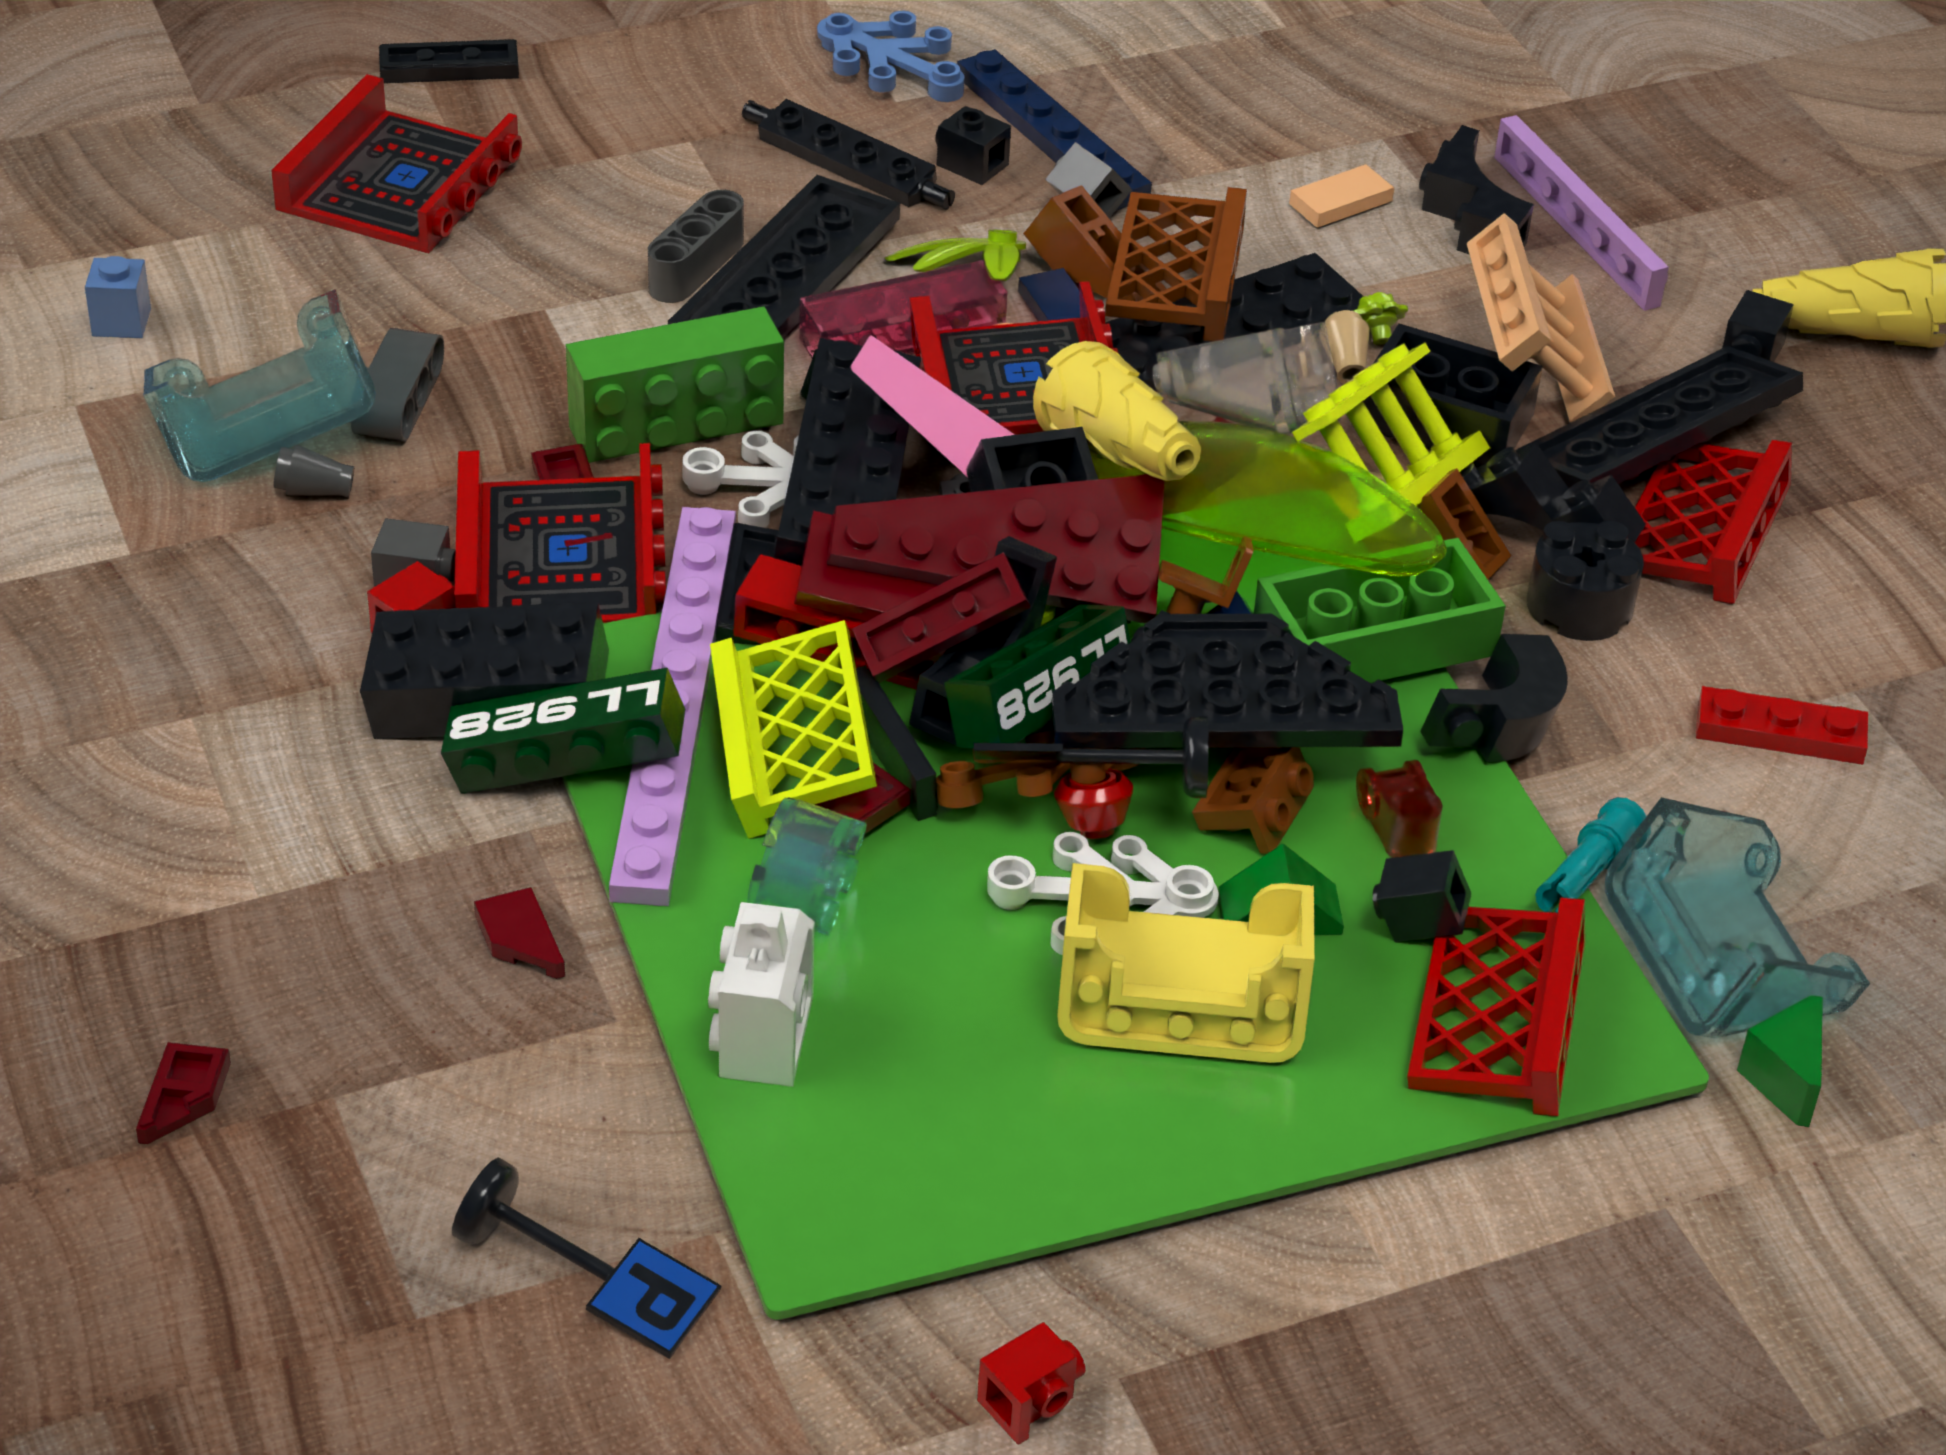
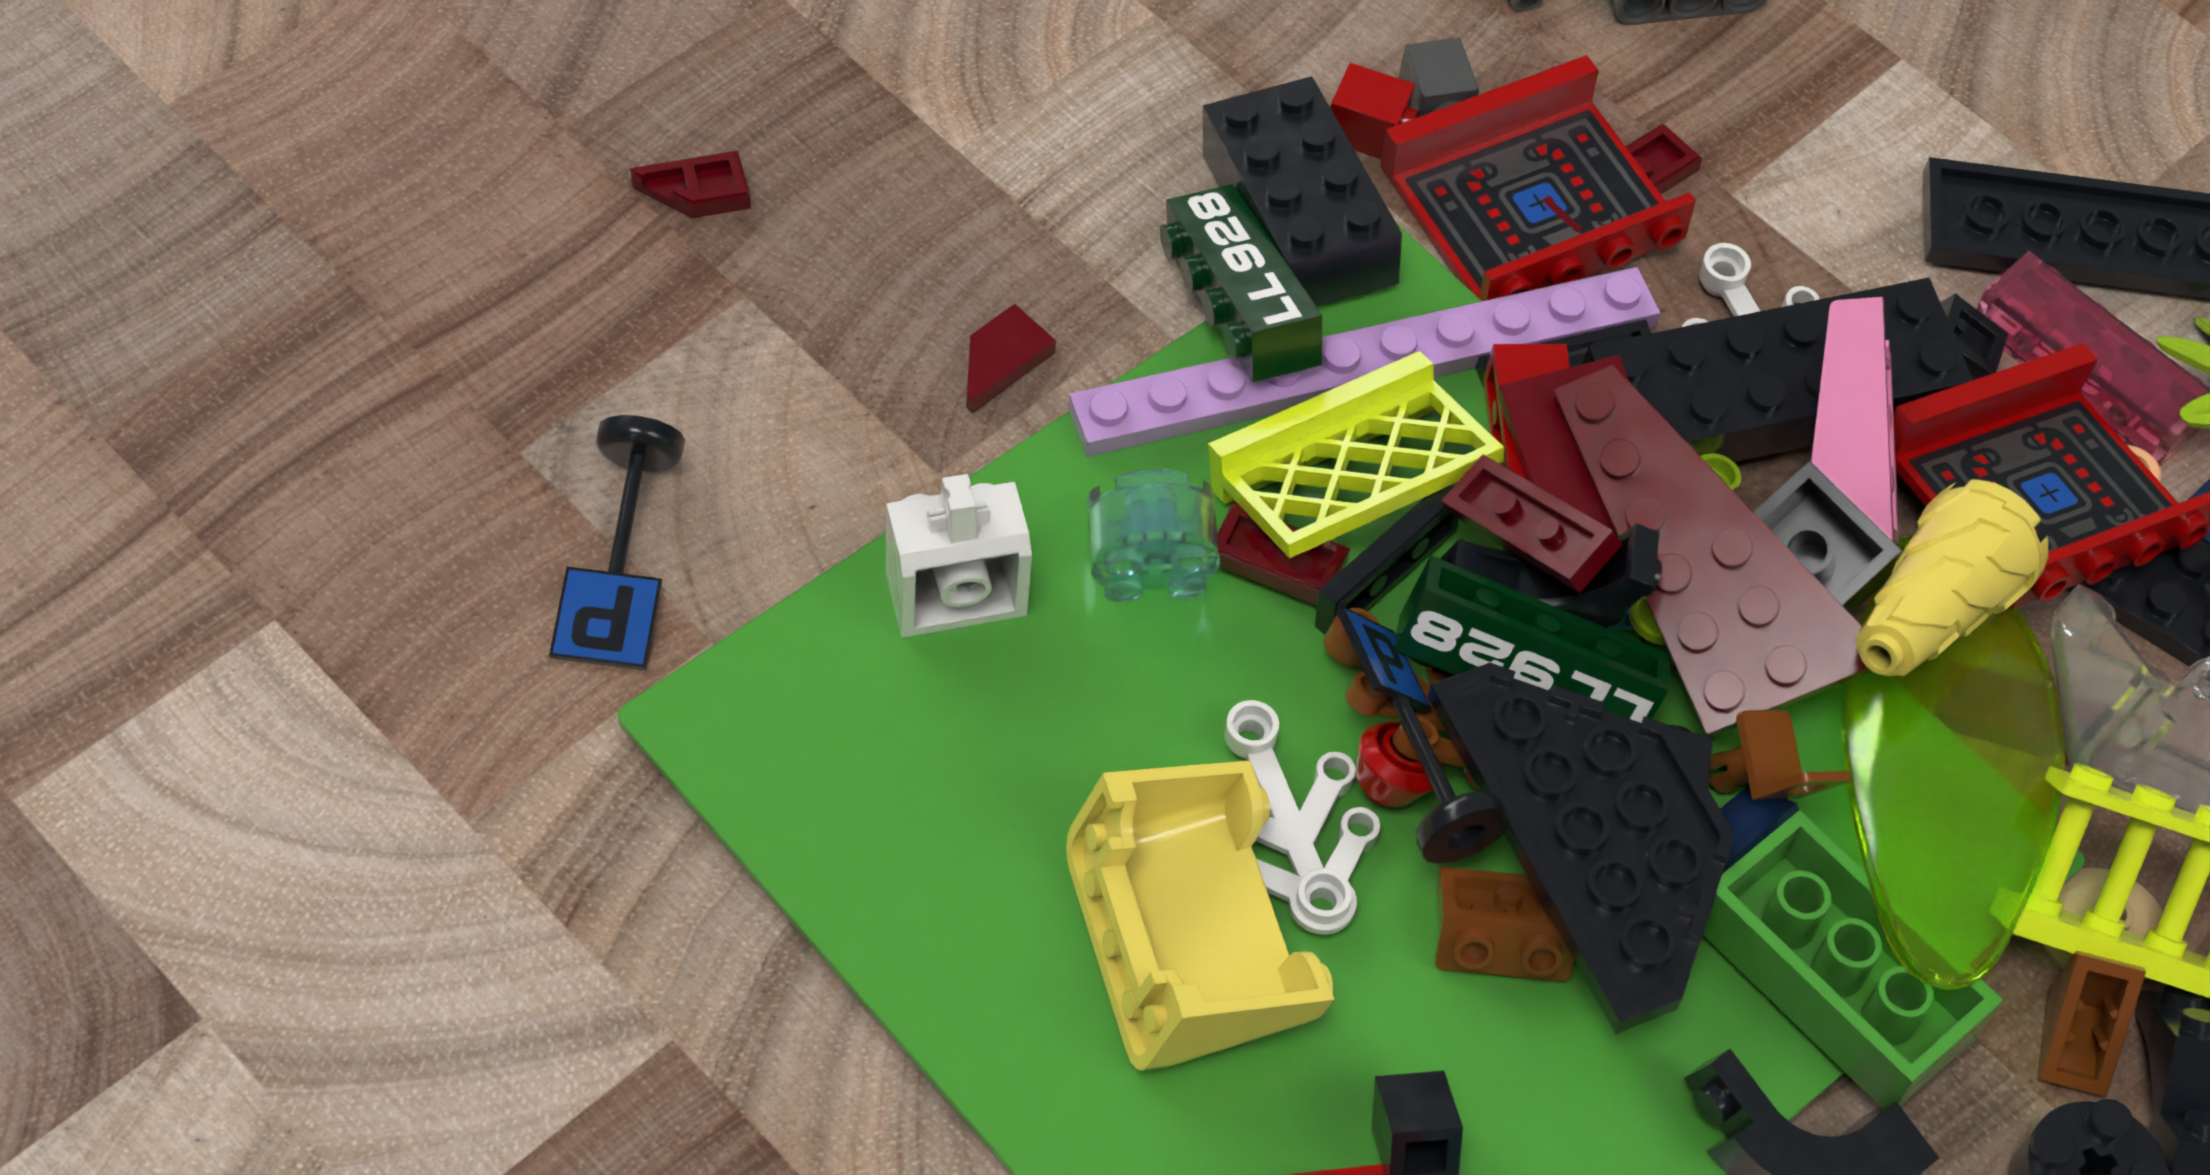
camera: 65 degrees right, 15 degrees up
bright green brick [566,306,784,463] -> none
dark grey beam [648,189,744,303] -> none
red brick [977,1322,1086,1445] -> none
green slope [1218,844,1344,935] -> none
clear red piece [1356,759,1443,858] -> none

